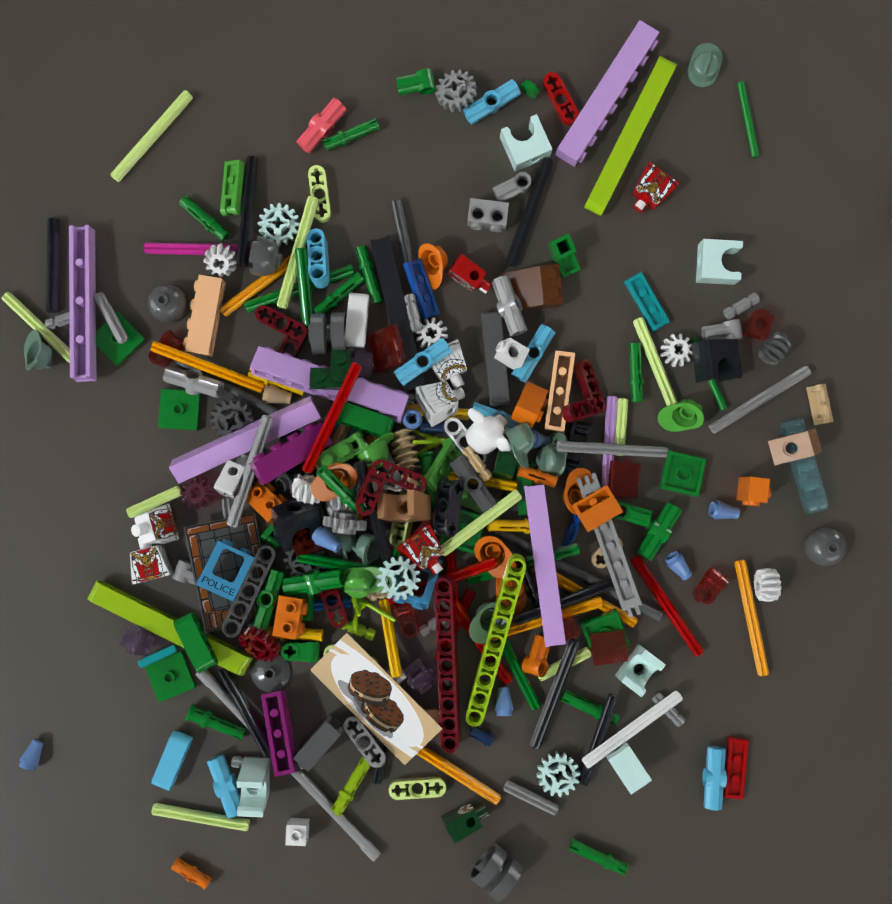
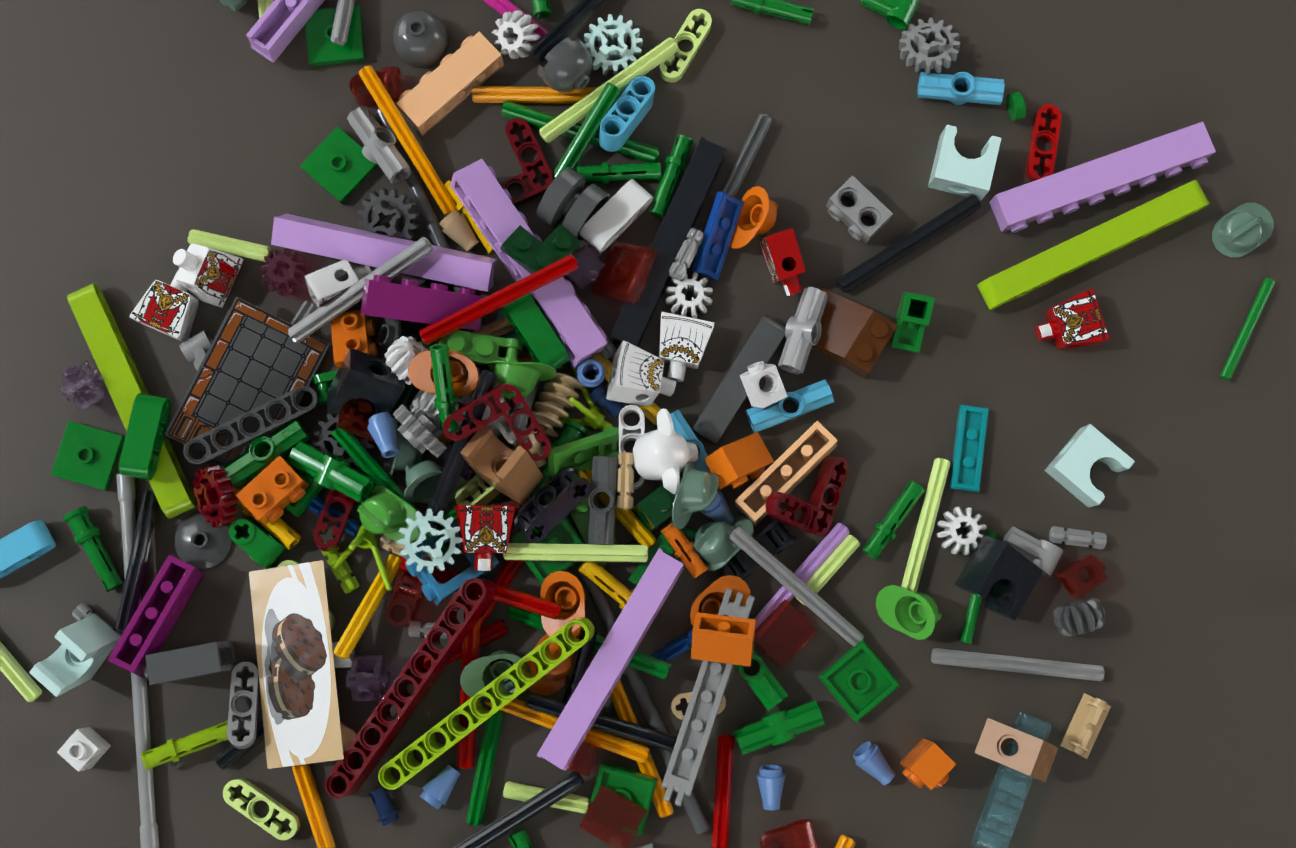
camera: 35 degrees right, 5 degrees down
teal tile [137,643,181,668] -> none
dark azure window [196,539,255,602] -> none
medium azure piece [207,754,240,818] -> none
medium azure piece [394,338,452,386] -> none
light grey piece [492,172,531,202] -> none
orange piece [522,635,550,677] -> none

